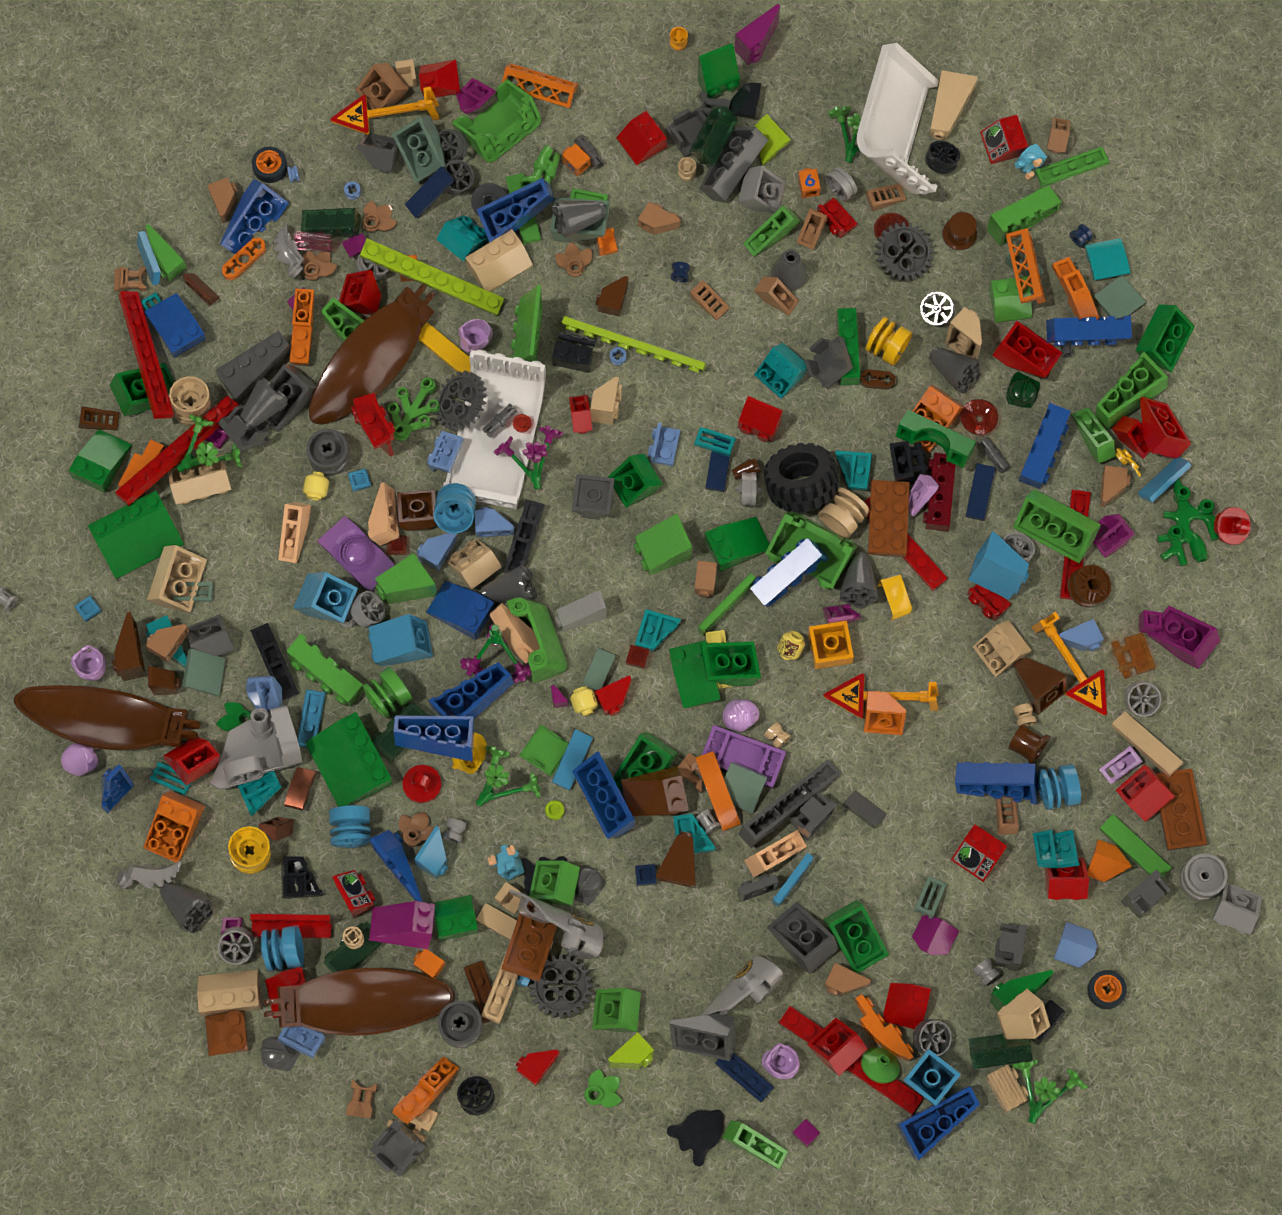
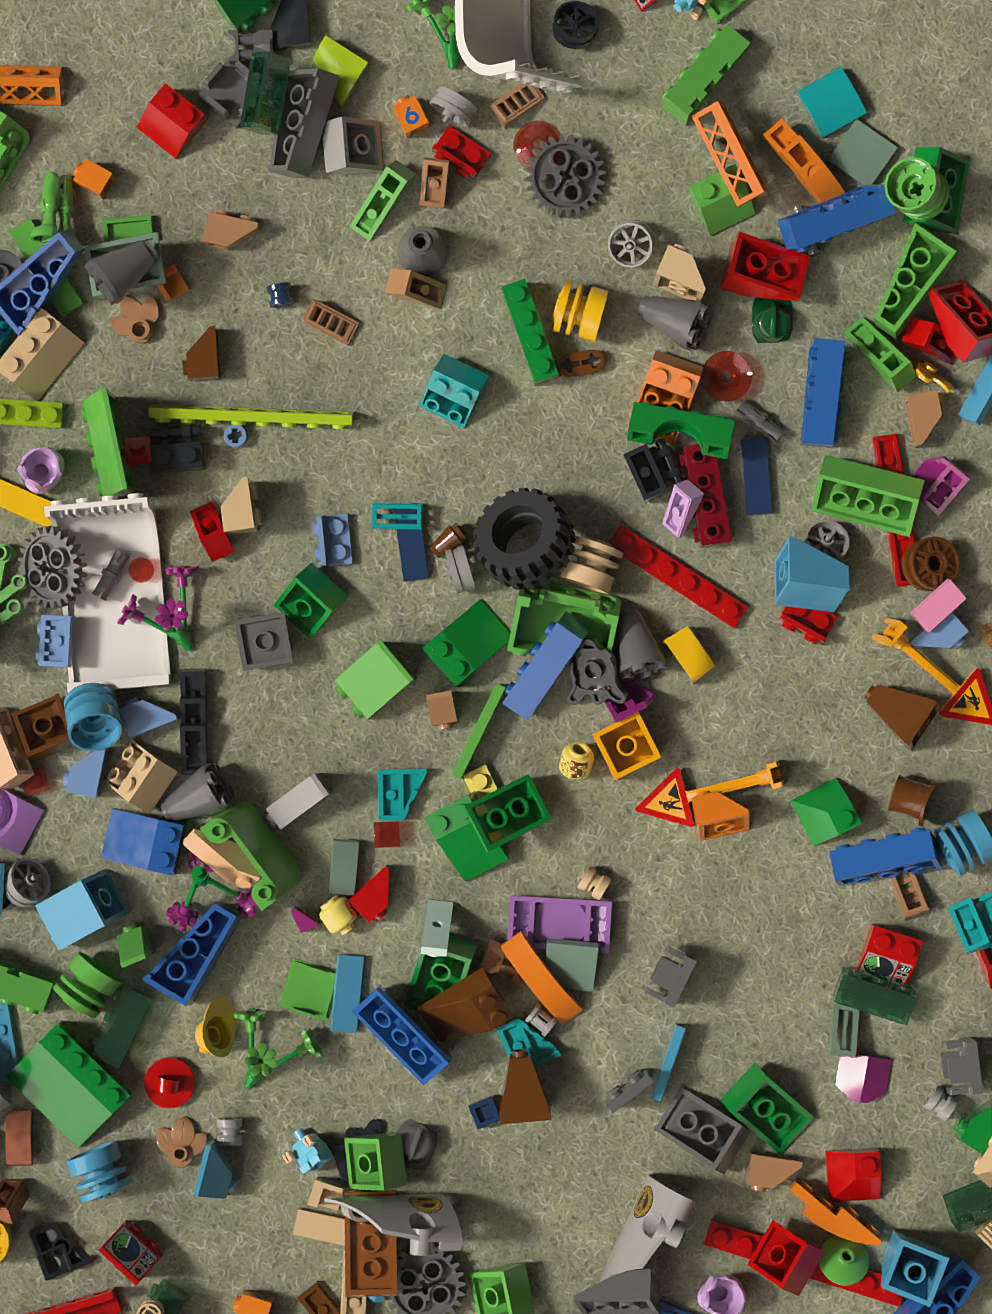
camera: 10 degrees left, 15 degrees up
blue wedge [369,830,423,902] -> none
magenta slope [369,901,435,949] -> none
bright green slope [375,553,437,604] -> none
blue wedge [394,716,475,761] -> none
green slope [432,895,479,941] -> none
lime tile [545,800,565,821] -> none
dark grey pin [574,134,605,170] -> none
tan wheel [678,157,696,181] -> none
lavender hair [723,699,759,732] -> none
red slope [738,396,783,442] -> none
dark grey slope [738,760,841,848] -> none
light nougat slope [744,830,807,877] -> none
dark grey panel [805,336,853,389] -> none
teal wing [835,450,872,491] -> none
dark grey slope [843,790,886,829] -> none
dark orange plate [868,480,910,557] -> none
dark grey wheel [913,1019,952,1056] -> none
reddish brown piece [942,212,977,250] -> none
tan slope [973,620,1032,677] -> none
tan wheel [1013,703,1037,728] -> none
dark blue wheel [1069,224,1093,247] -> none
none -> bright green slope [117,923,155,968]
none -> red bracket [125,436,152,466]
none -> light aqua tile [421,900,453,957]
none -> black tile [567,636,628,705]
none -> green slope [790,778,862,846]
none -> clear green brick [833,966,917,1026]
none -> bright green wheel [884,157,949,221]
none -> bright pink tile [910,579,966,633]

